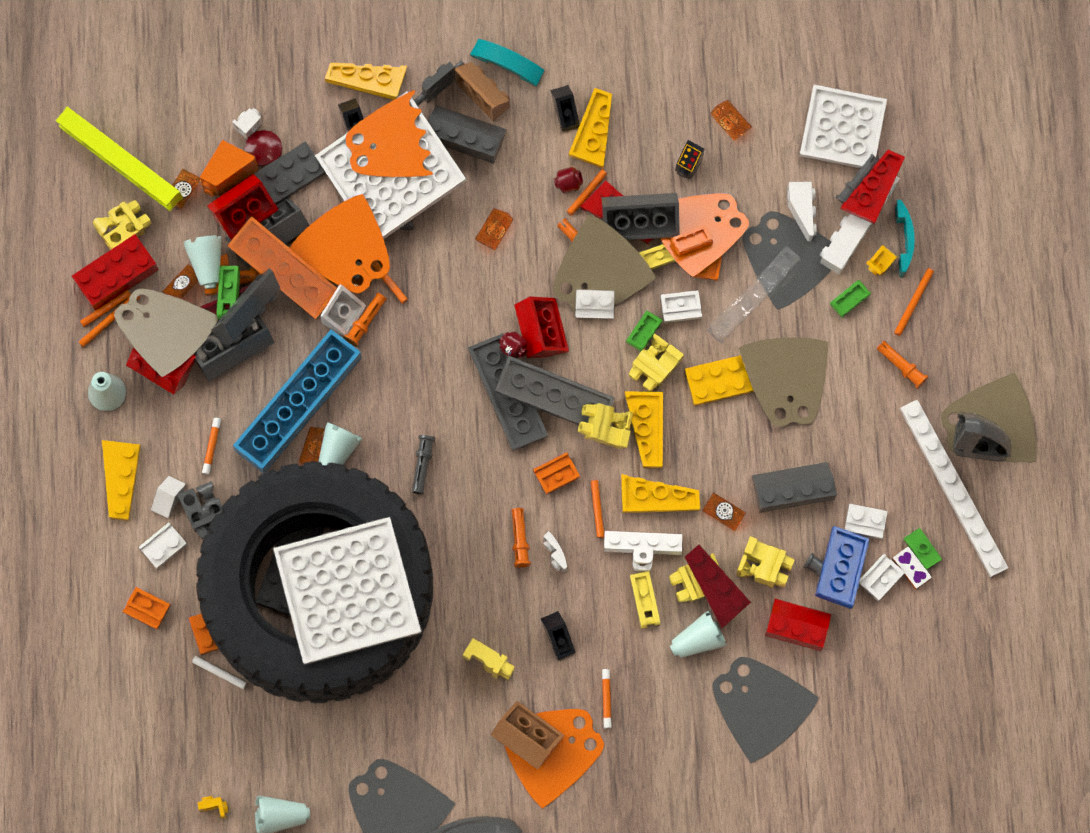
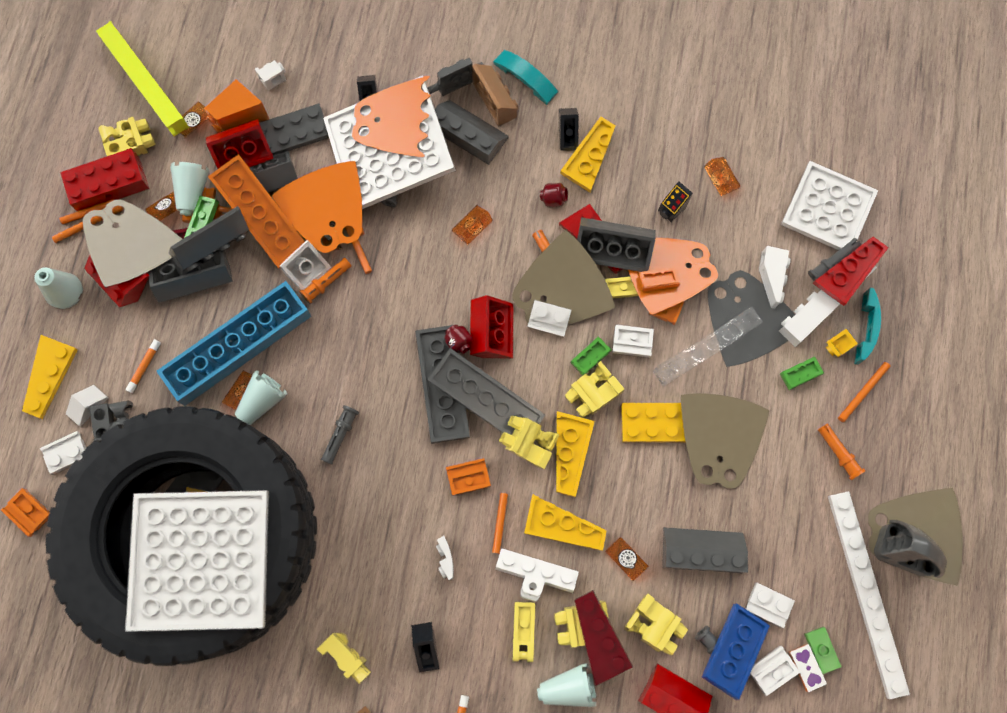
camera: 15 degrees right, 0 degrees up
dark red dish [245,130,282,166] -> none
yellow wing [325,63,407,100] -> none
orange pin [511,508,531,568] -> none
orange bar [566,169,607,216] -> none

